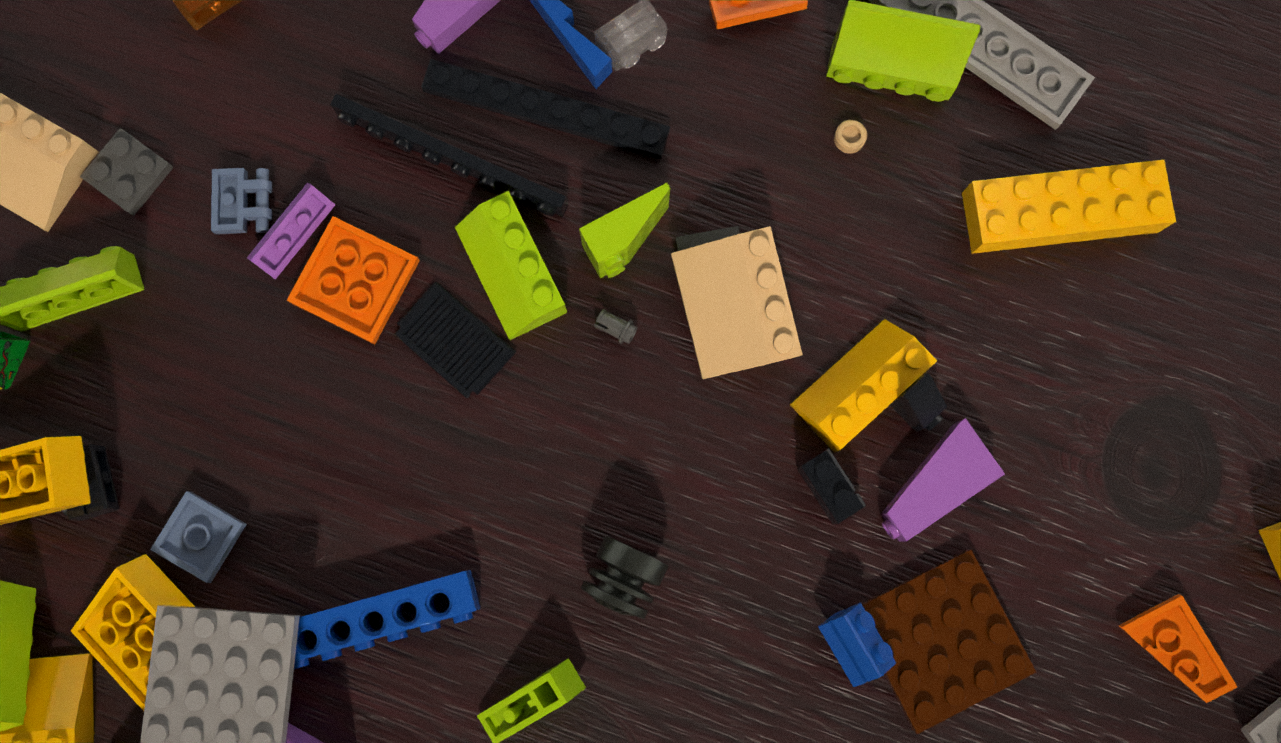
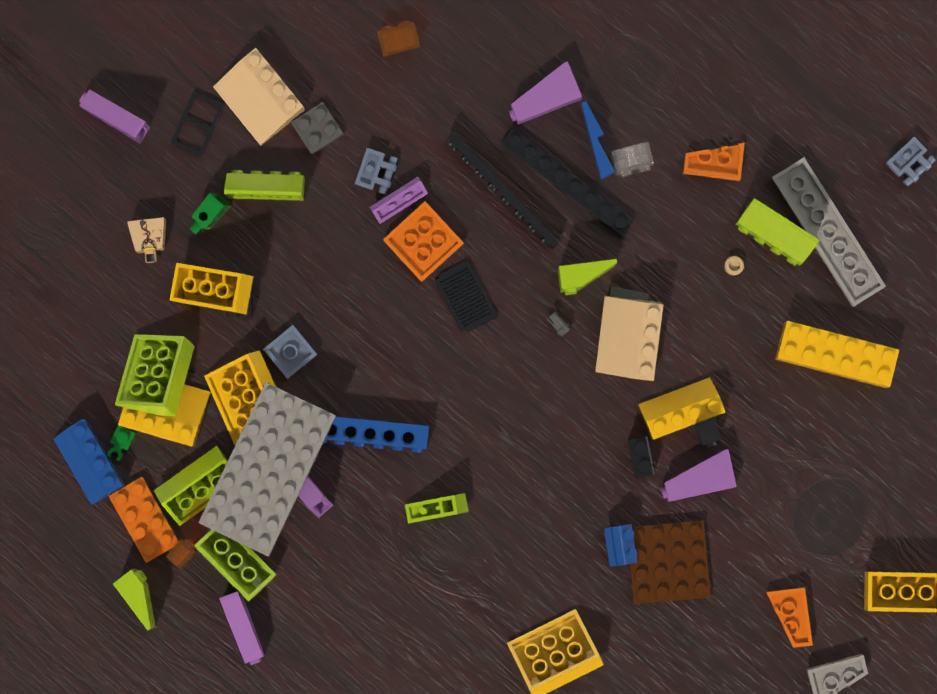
camera: 20 degrees right, 5 degrees up
lime slope [455,191,567,340] -> none
pearl dark grey wheel [580,535,669,619] -> none

